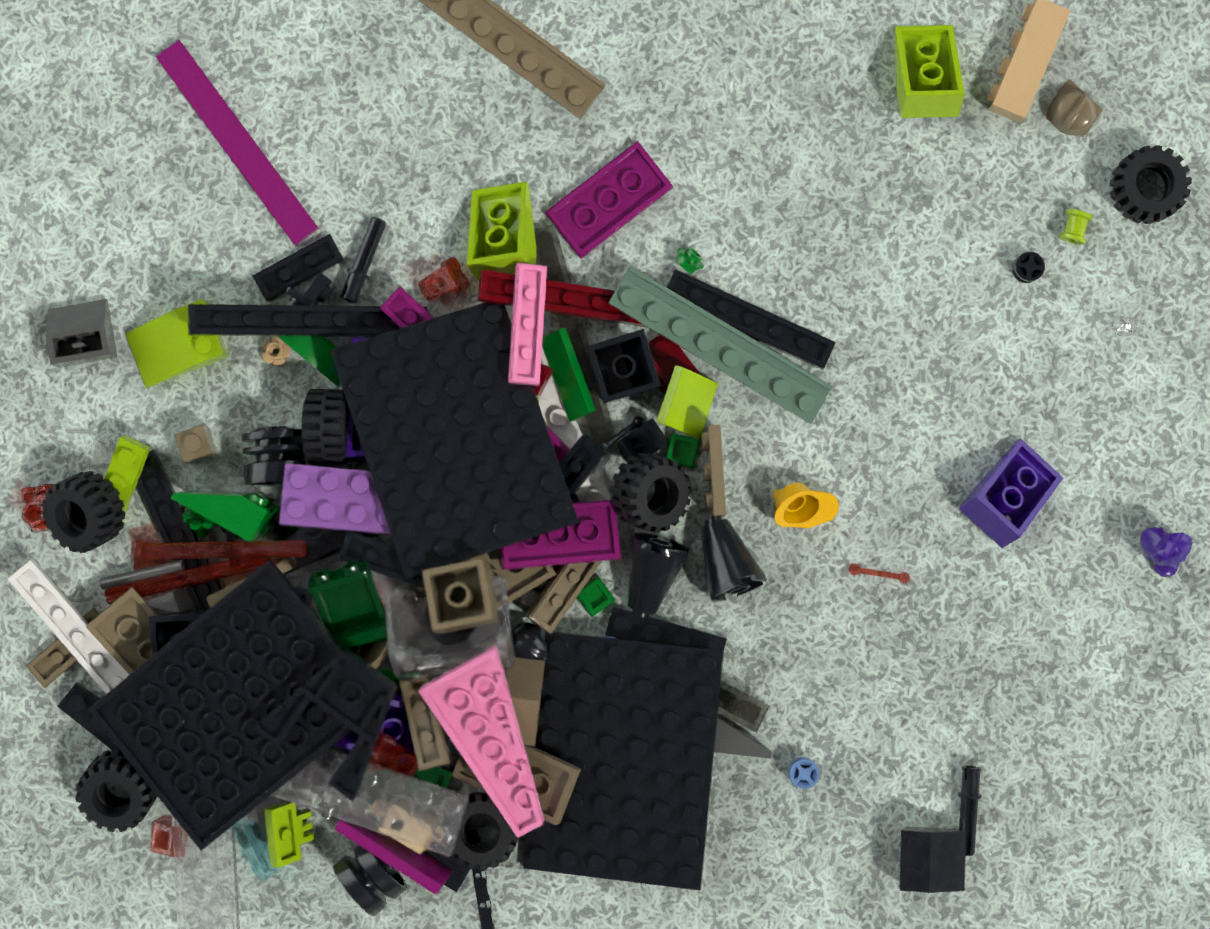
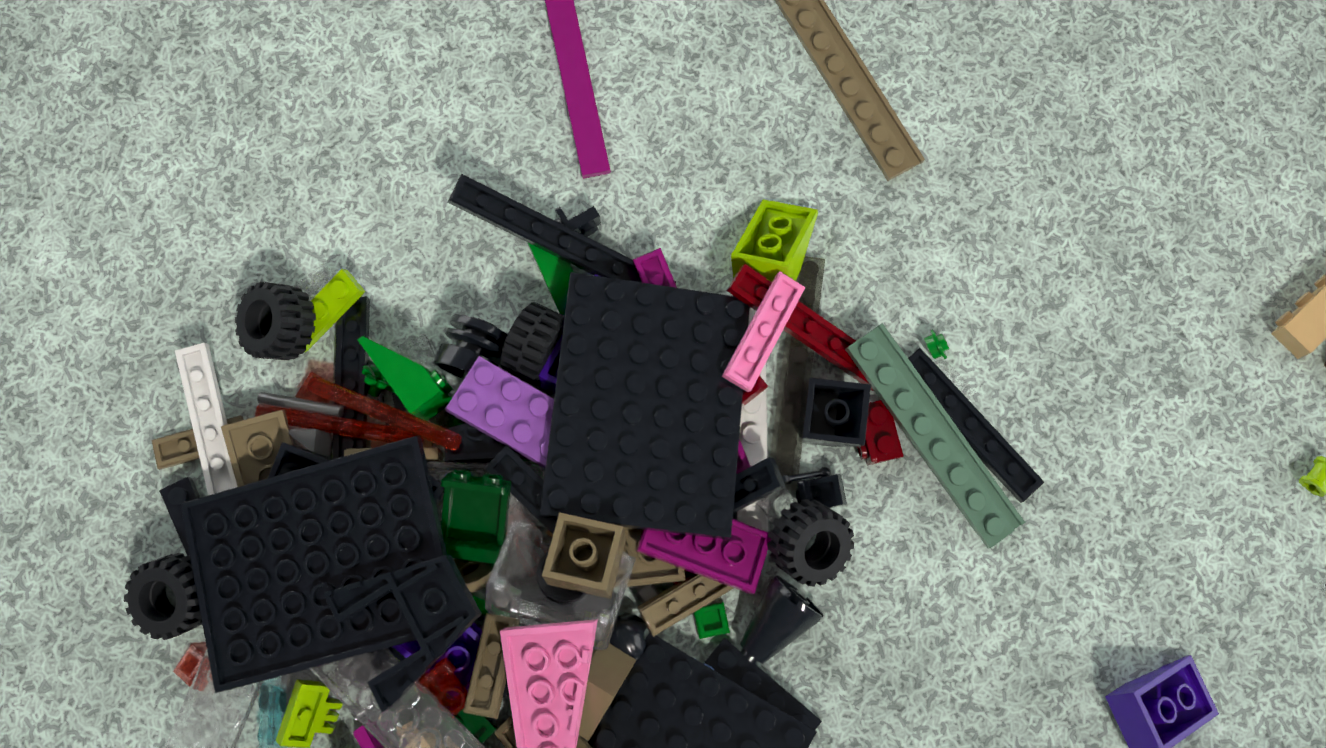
camera: 25 degrees right, 10 degrees down
clear red plate [21,484,55,533] -> none
dark grey slope [45,299,117,368] -> none
lime slope [125,299,229,388] -> none
dark tan brick [174,425,218,464] -> none
black tile [252,234,345,302] -> none
tan plate [262,337,290,366] -> none
black axle [339,217,386,304] -> none
clear red plate [418,256,470,301] -> none
green tile [542,328,596,422] -> none
magenta tile [545,141,674,259] -> none
lime tile [656,365,719,439] -> none
green tile [665,433,700,469] -> none
black cone [700,516,767,602] -> none
dark tan plate [701,425,726,516] -> none
yellow piece [773,482,839,528] -> none
clear red hinge [849,564,910,584] -> none
lime slope [894,25,965,118] -> none
black wheel [1012,252,1045,283] -> none

